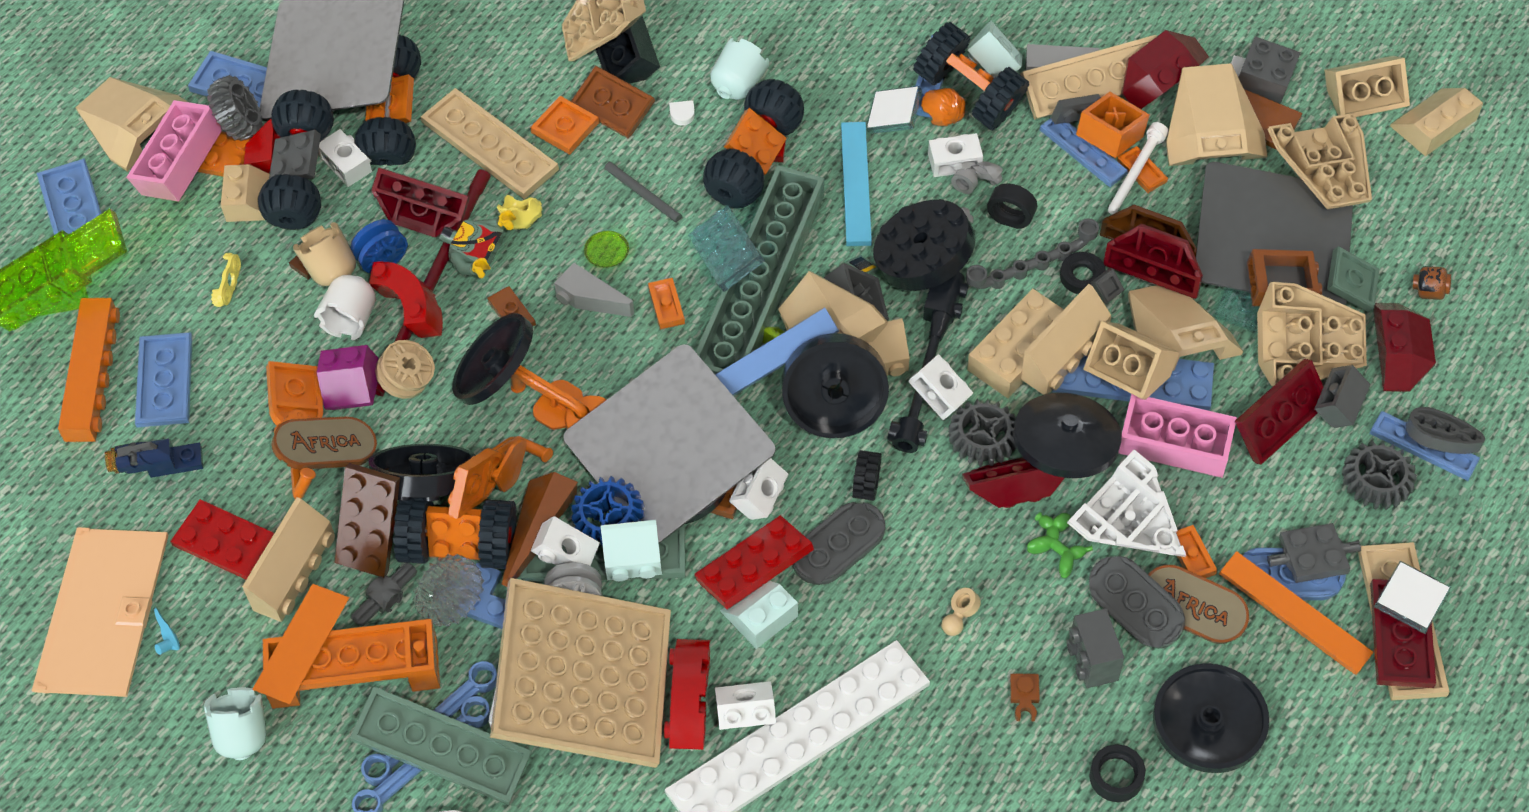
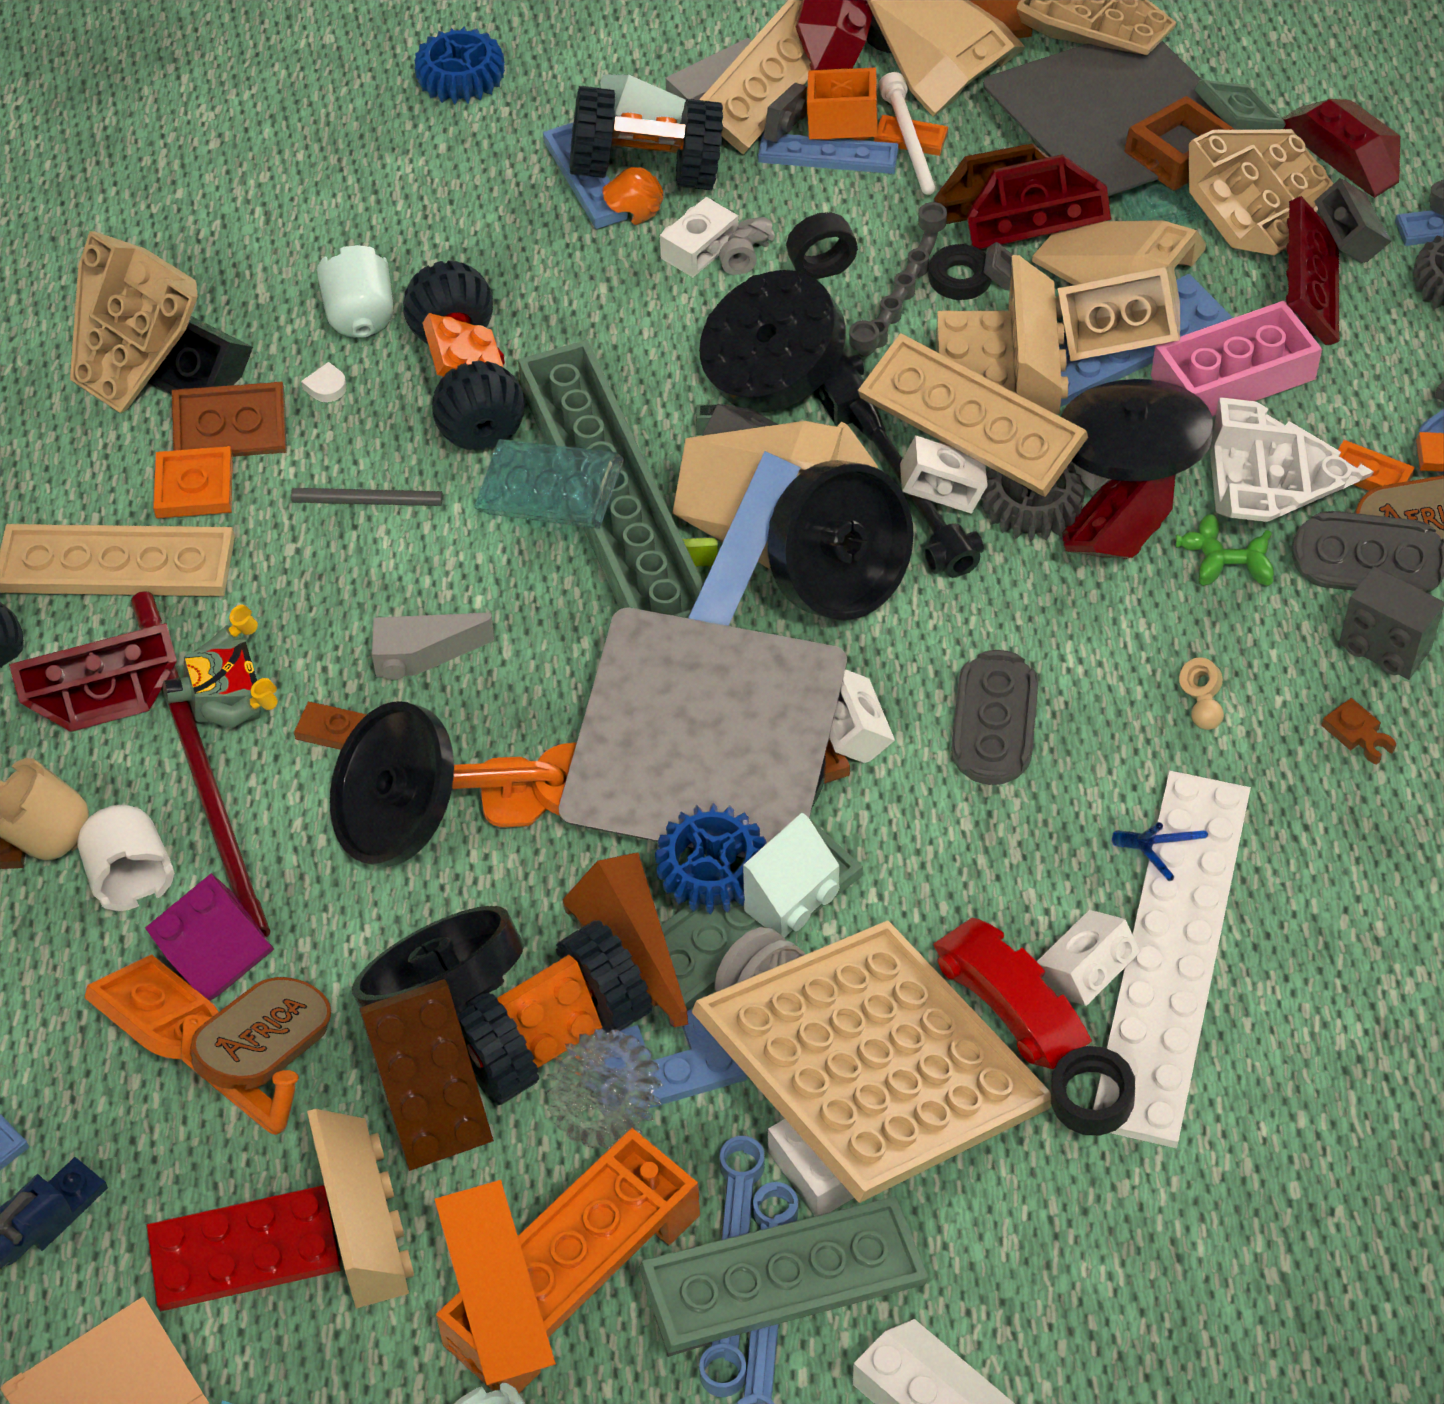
camera: 40 degrees left, 5 degrees down
blue wheel [350,219,408,273] -> none
dark grey axle [351,563,417,627] -> none
red brick [369,261,443,338] -> none
tan wheel [375,340,435,399] -> none
orange plate [448,436,553,519] -> none
light yellow hair [497,195,542,230] -> none
white brick [531,516,600,566] -> none
clear neon green piece [584,231,629,268] -> none
orange plate [648,278,685,330] -> none
red plate [694,515,814,610] -> none
light aqua slope [720,581,798,649] -> none
medium azure tile [841,122,872,246] -> none
black tyre [852,450,882,501] -> none
white tile [866,86,922,134] -> none
dark orange head [1413,266,1451,300] -> none
none -> tan plate [858,333,1088,497]
none -> black tyre [1051,1046,1135,1136]
none -> clear blue plant [1112,822,1208,881]

